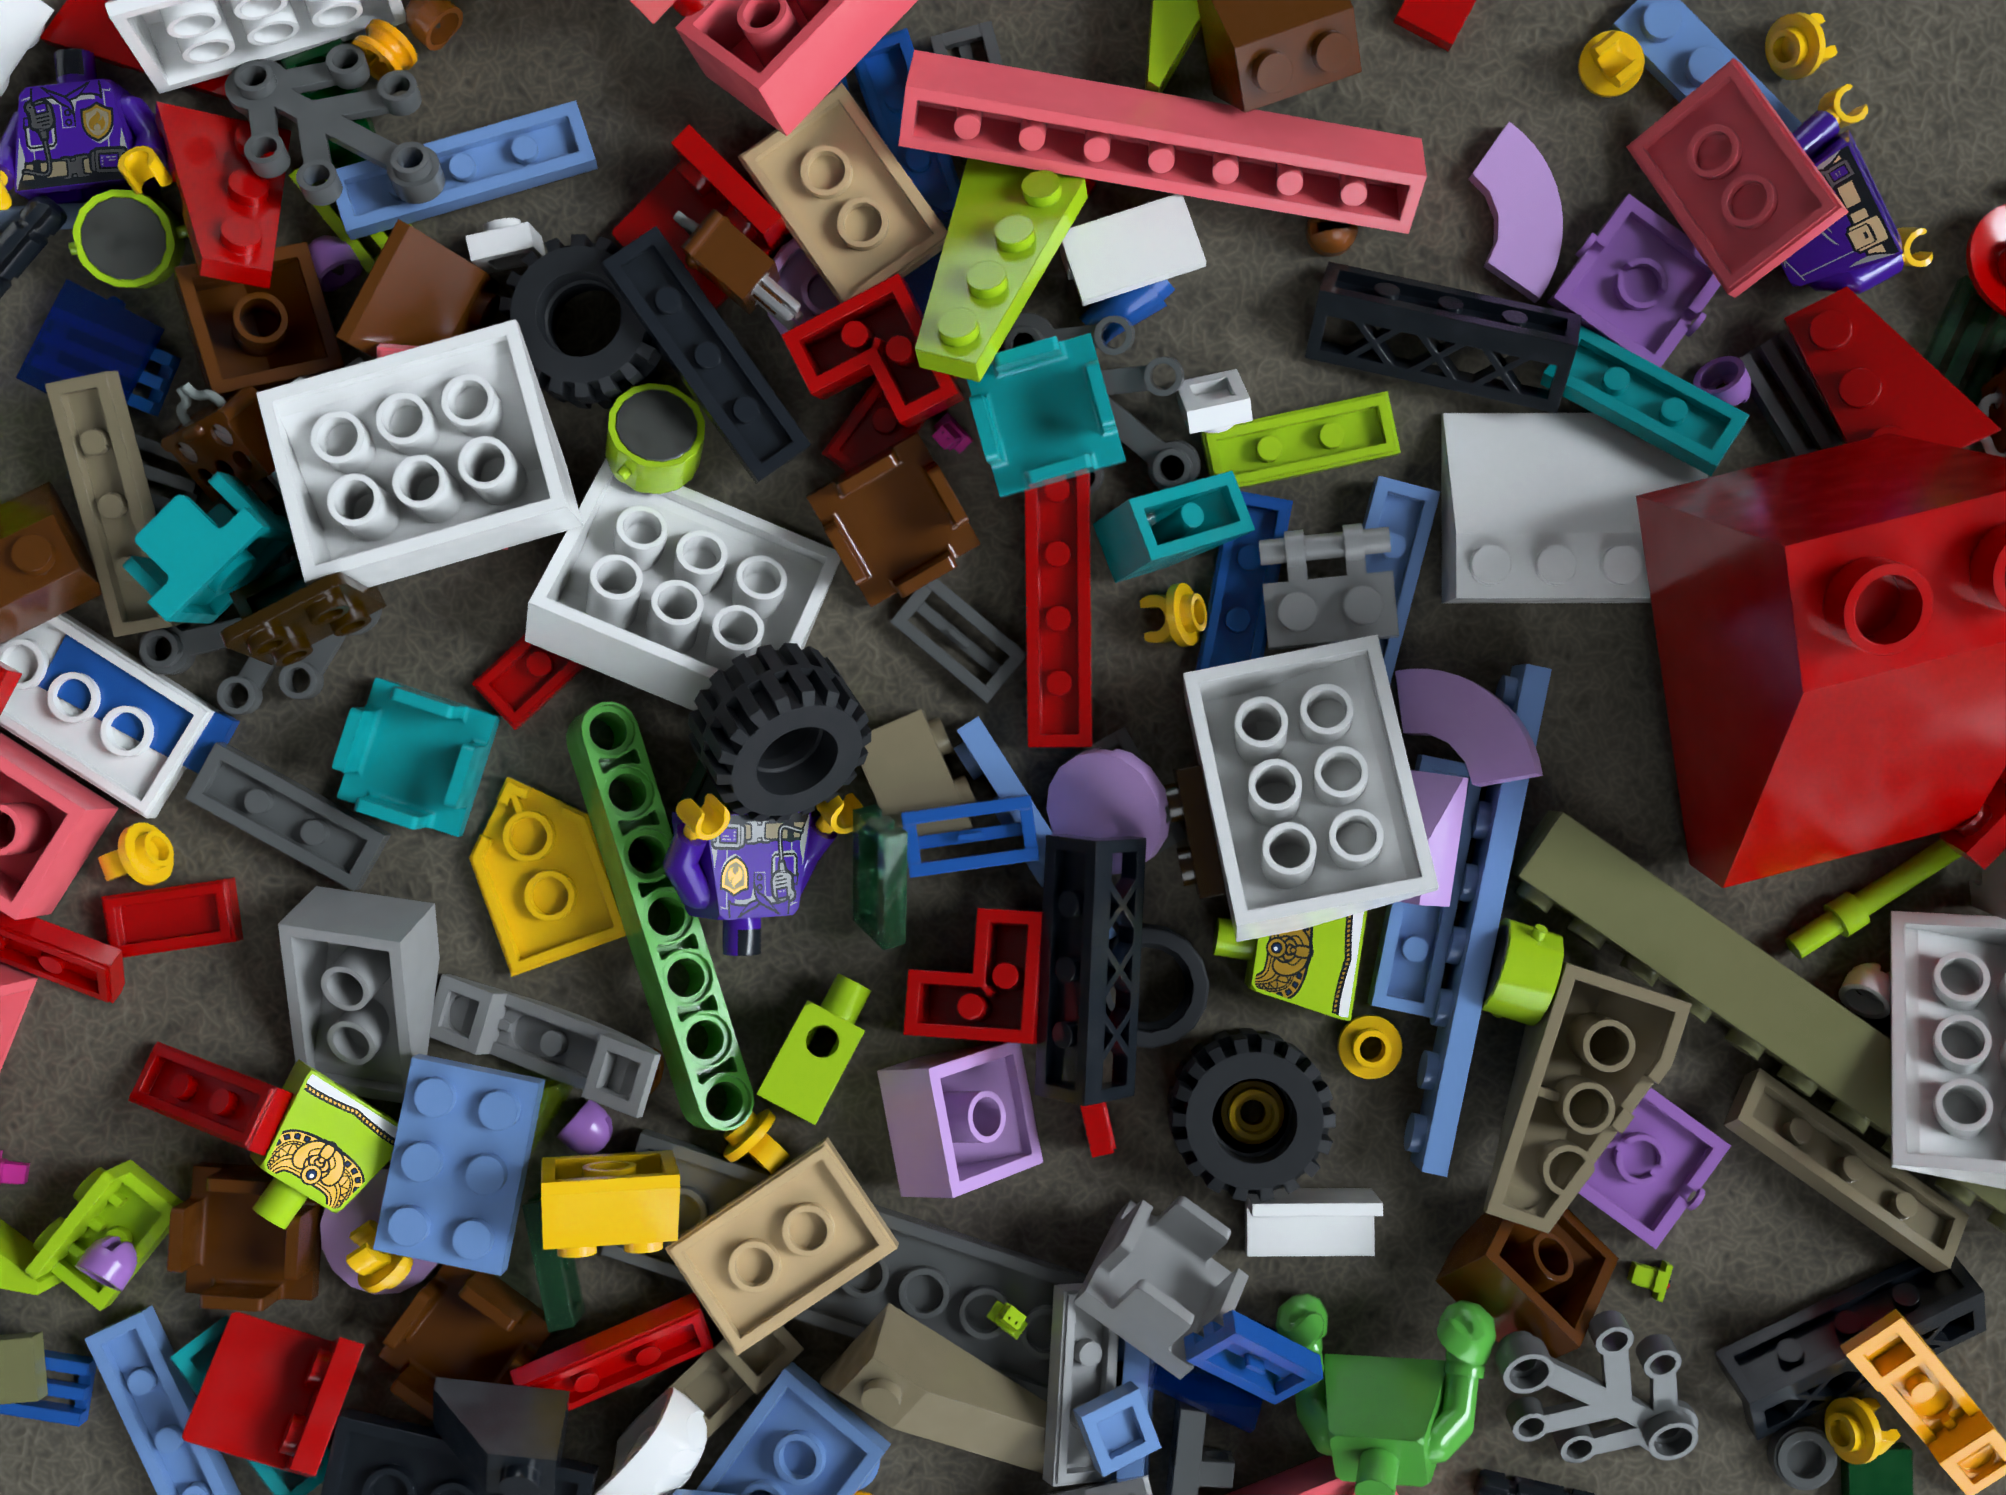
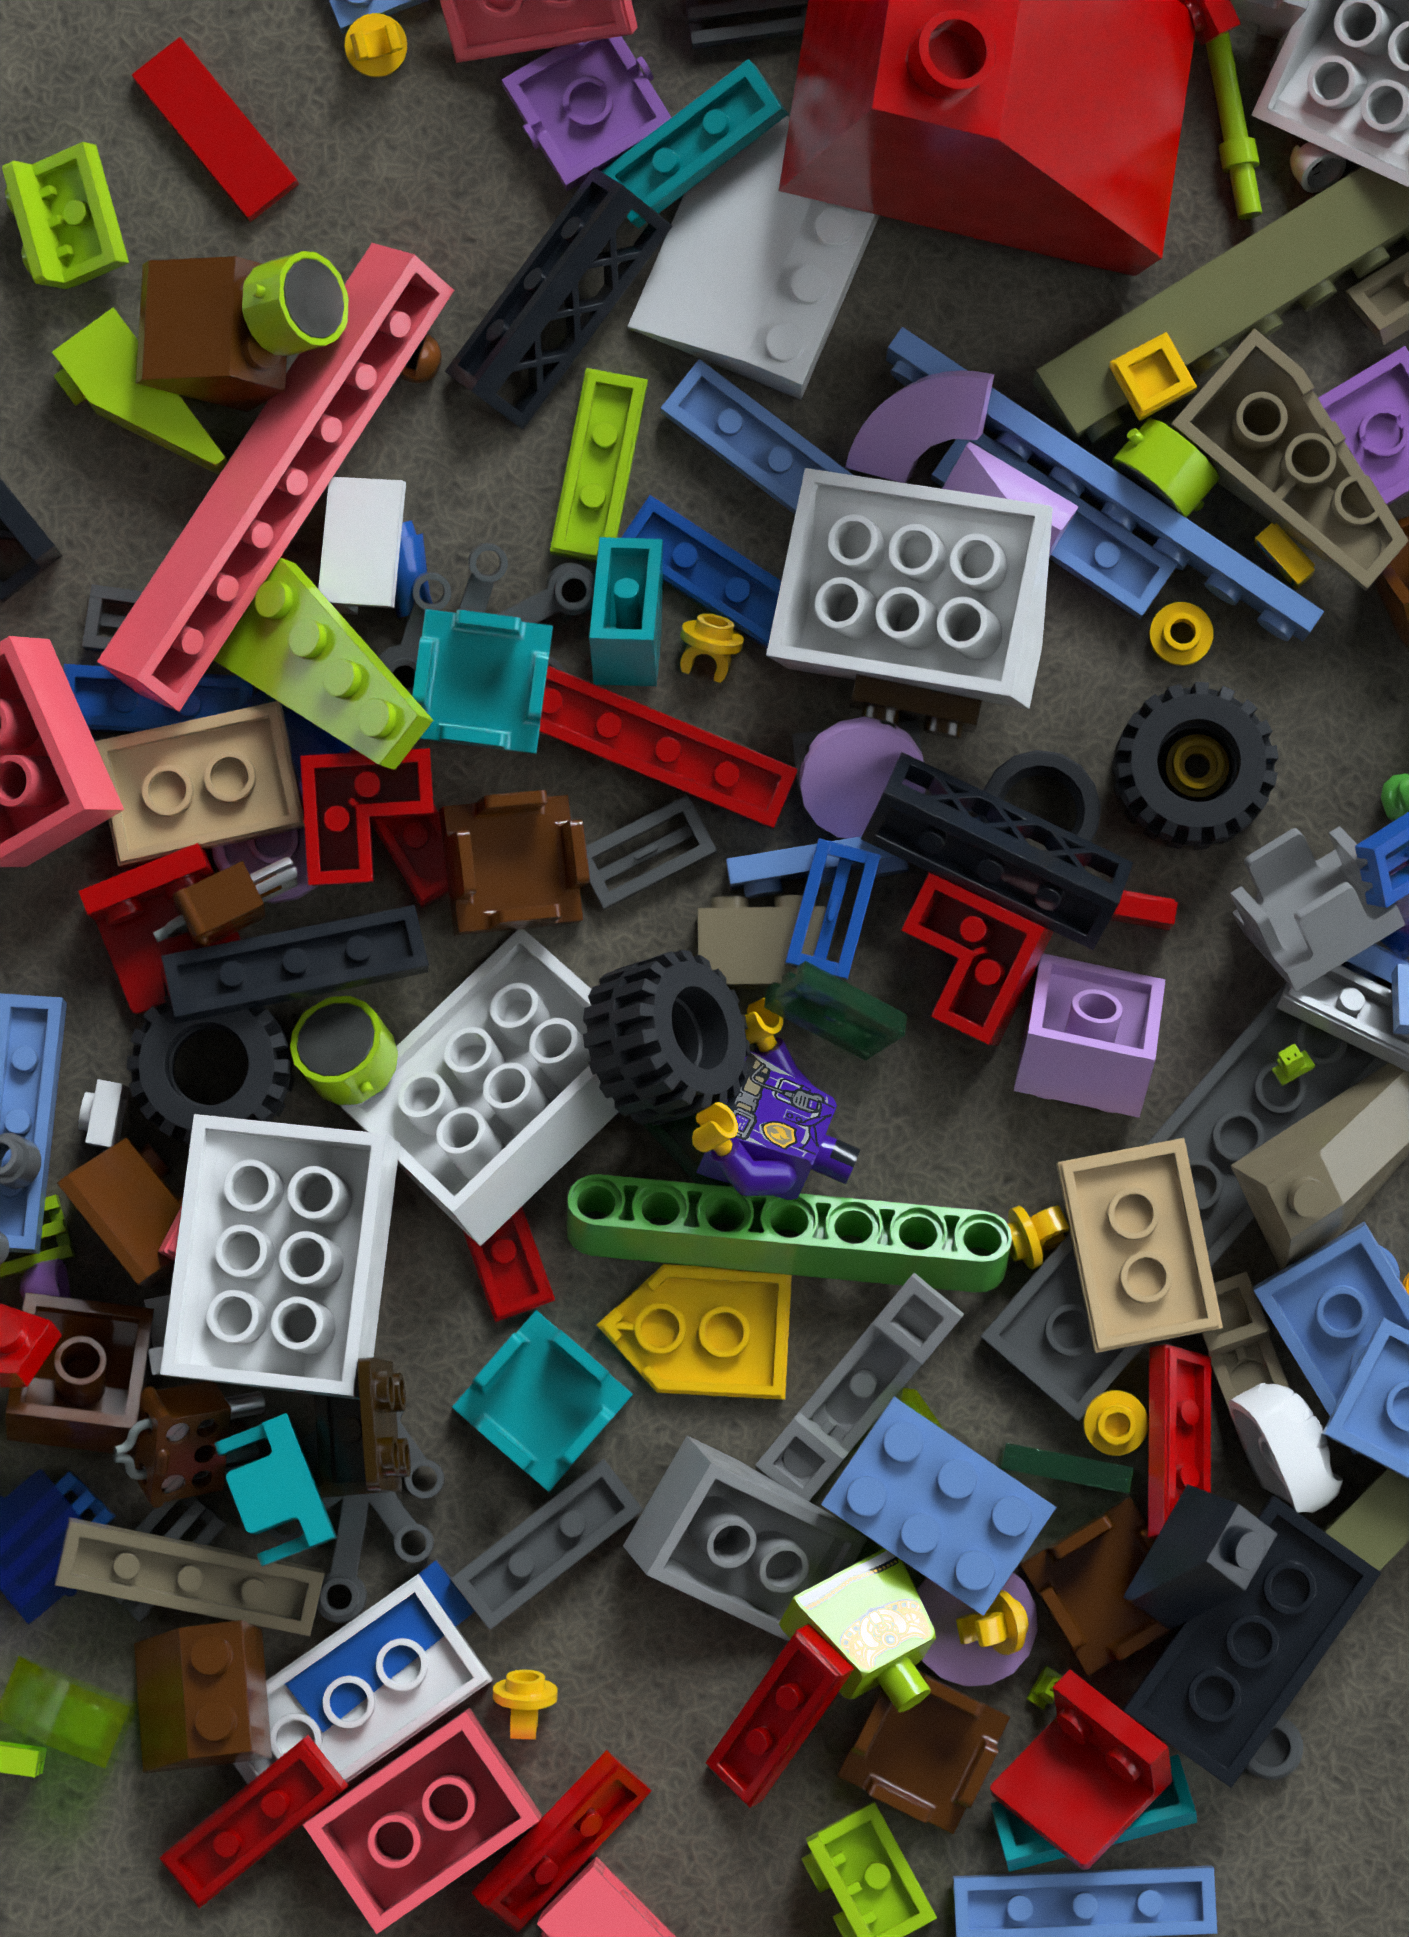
camera: 55 degrees left, 5 degrees down
medium lavender hinge [75,1235,137,1292] -> none
red tile [101,877,244,958] -> none
yellow slope [541,1150,680,1258] -> none
medium lavender hinge [556,1099,613,1155] -> none
lime torso [757,973,872,1125] -> none
dark pink piece [932,413,974,454] -> none
white plate [1176,369,1253,434] -> none
torso [1212,911,1367,1021] -> none
white panel [1245,1188,1383,1257] -> none
light grey plate [1259,523,1399,650] -> none
lavender tile [1468,122,1563,303] -> none
medium lavender hinge [1693,356,1752,406] -> none
none -> piece [242,251,349,356]
none -> lime piece [1026,1666,1062,1709]
none -> yellow plate [1083,1390,1149,1456]
none -> yellow tile [1109,332,1197,421]
none -> yellow tile [1254,523,1315,590]

